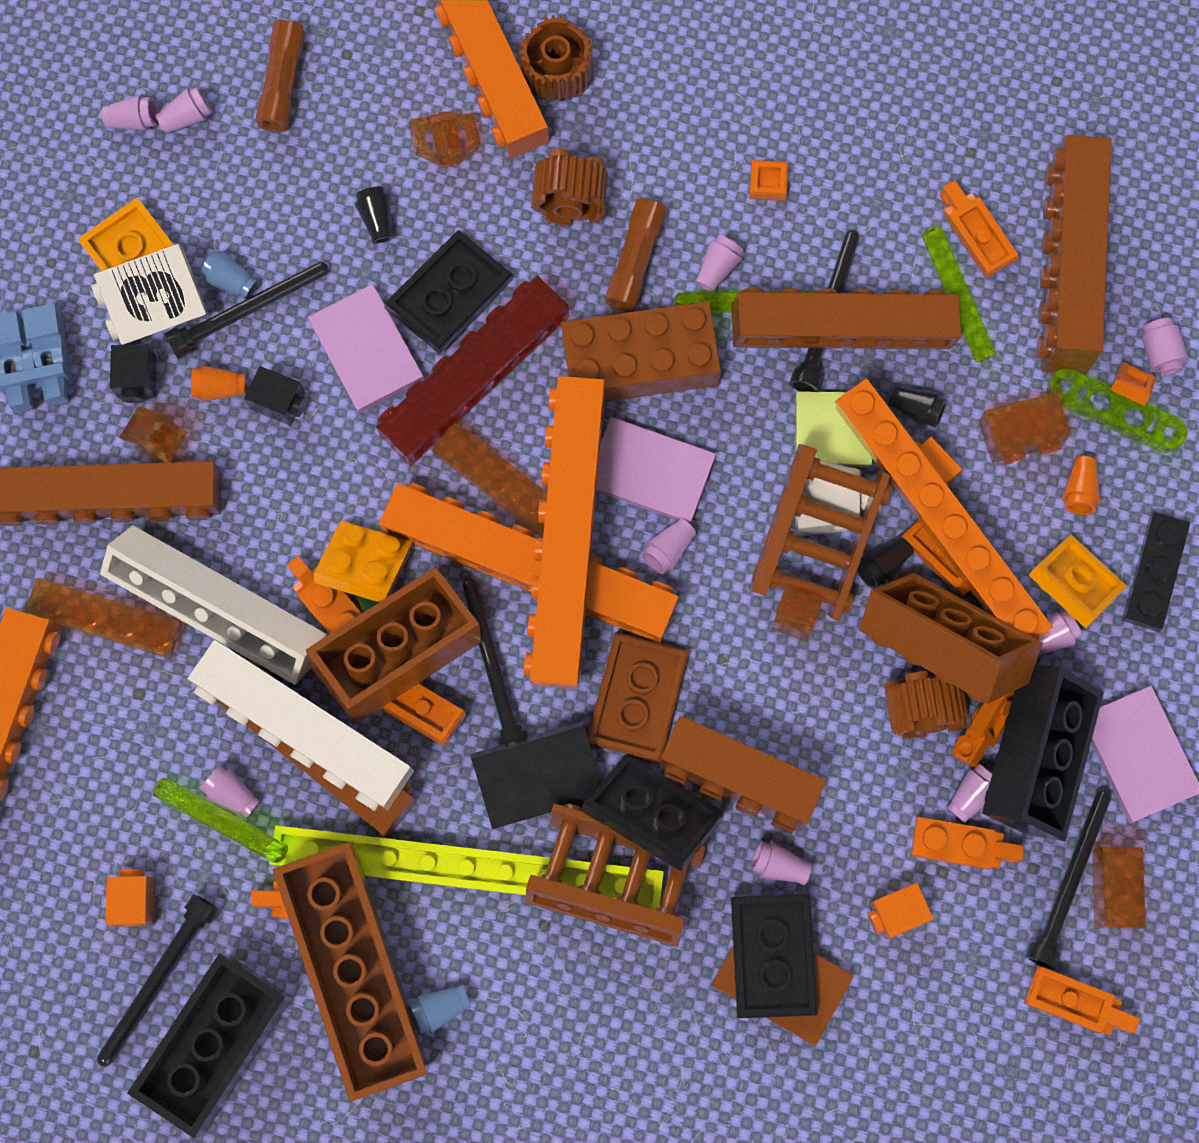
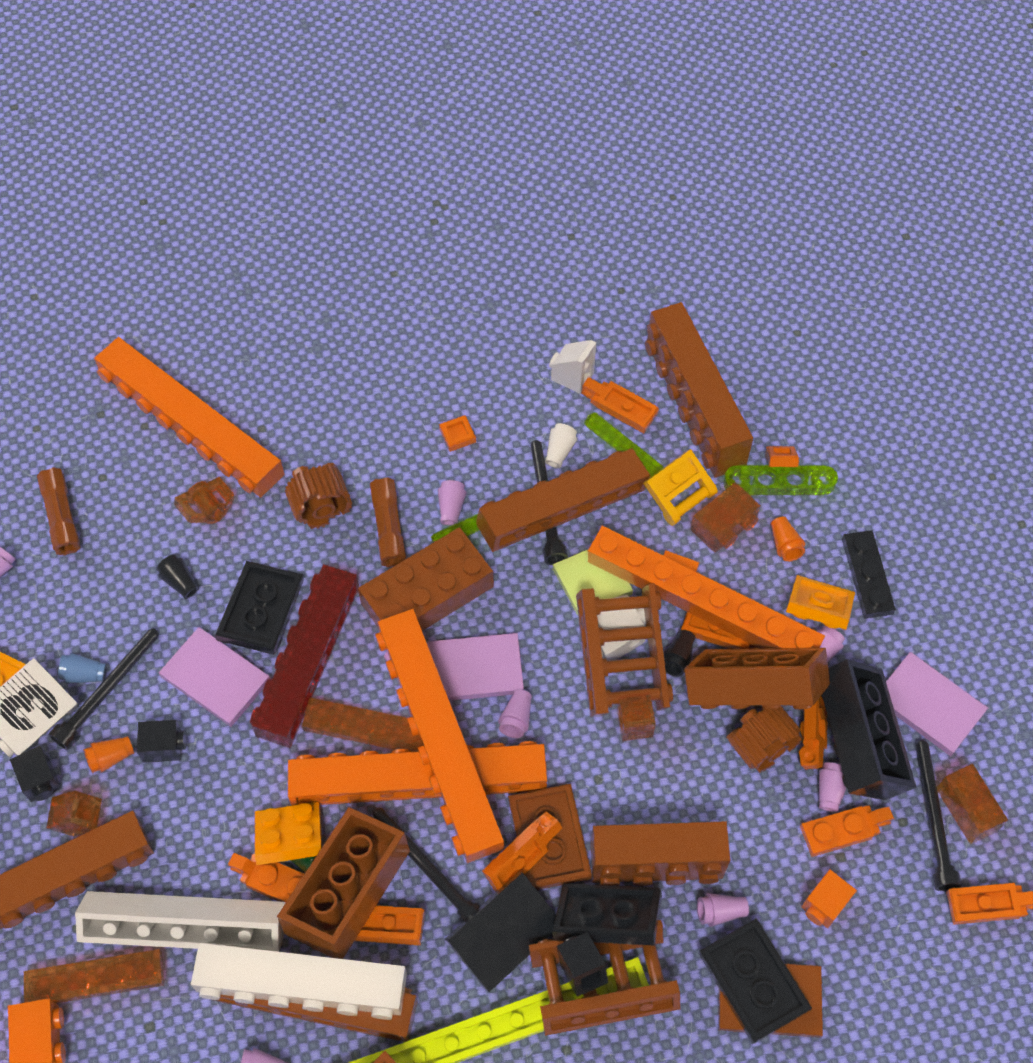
camera: 30 degrees left, 15 degrees down
dark orange brick [519,15,593,102] -> none
black cone [888,385,947,428] -> none
lavender brick [1142,318,1189,376] -> none
none -> orange hinge [482,812,562,892]
none -> white cone [545,423,577,468]
none -> white slope [549,340,596,394]
none -> black brick [557,932,608,997]
none -> yellow plate [643,449,718,526]

